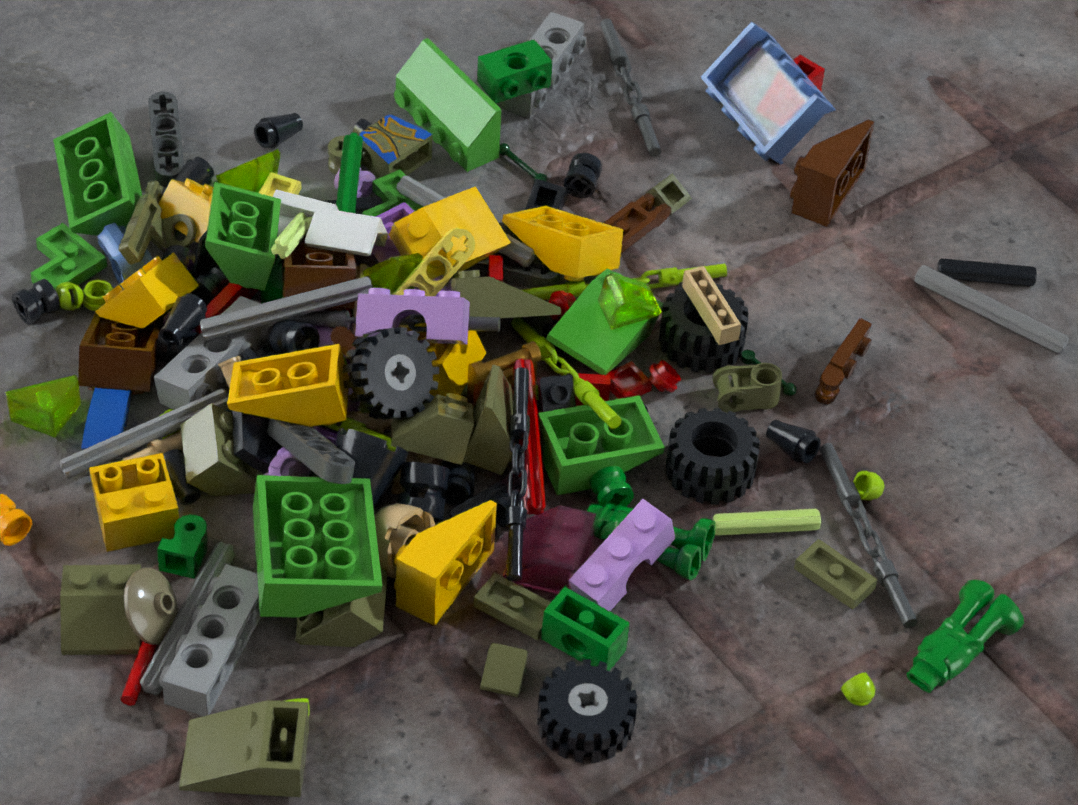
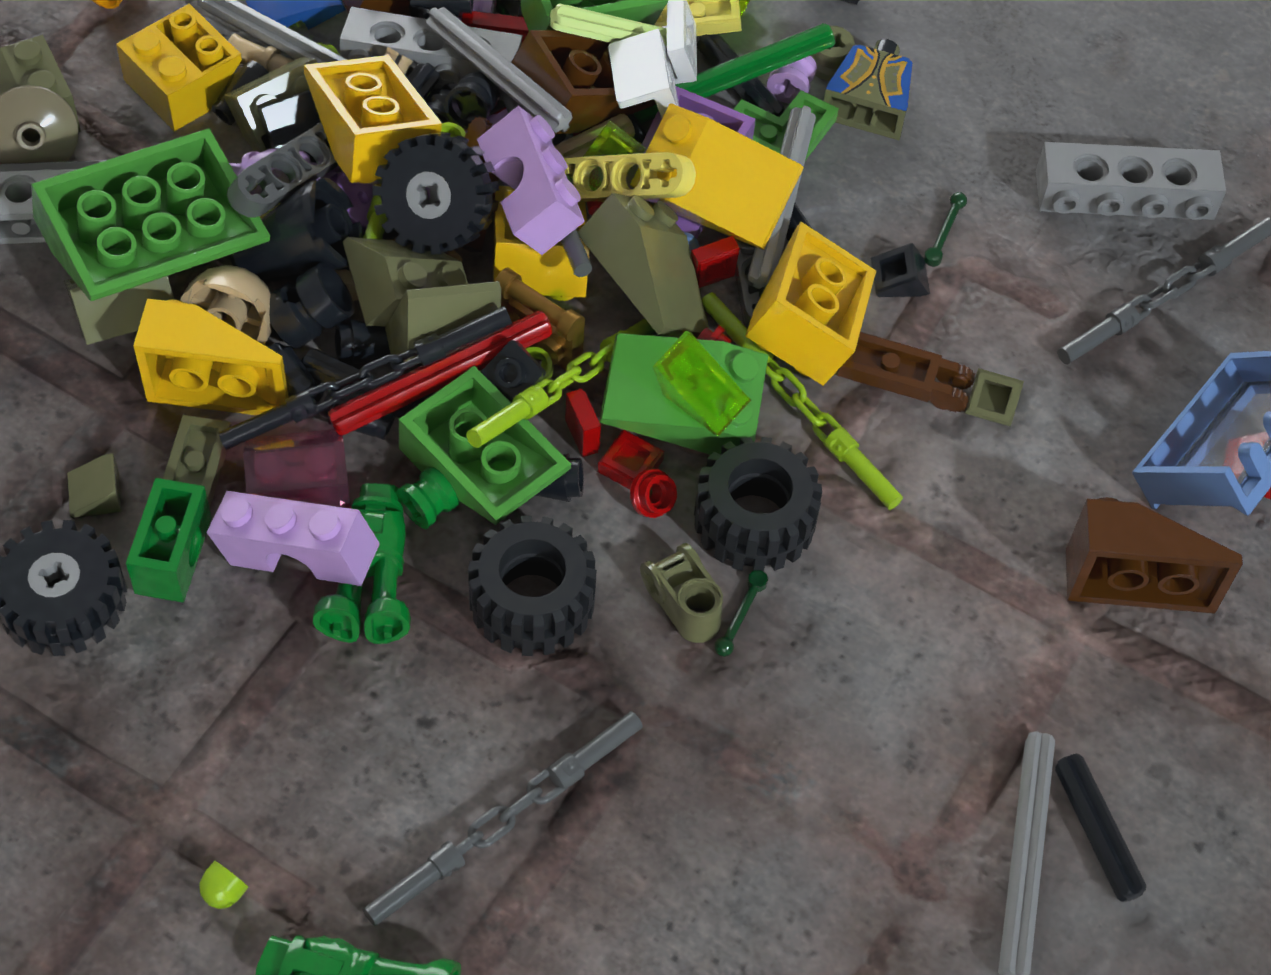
camera: 65 degrees right, 10 degrees up
green leg [157,515,208,579] -> none
bright green slope [394,38,501,172] -> none
green brick [477,39,553,104] -> none
black wheel [563,152,602,198] -> none
tan piece [682,266,741,345] -> none
yellowish green axle [713,508,821,536] -> none
black cone [766,419,821,463] -> none
olive plate [794,539,878,610] -> none
reddish brown hinge [814,318,872,405] -> none
lime hinge [853,471,885,501] -> none

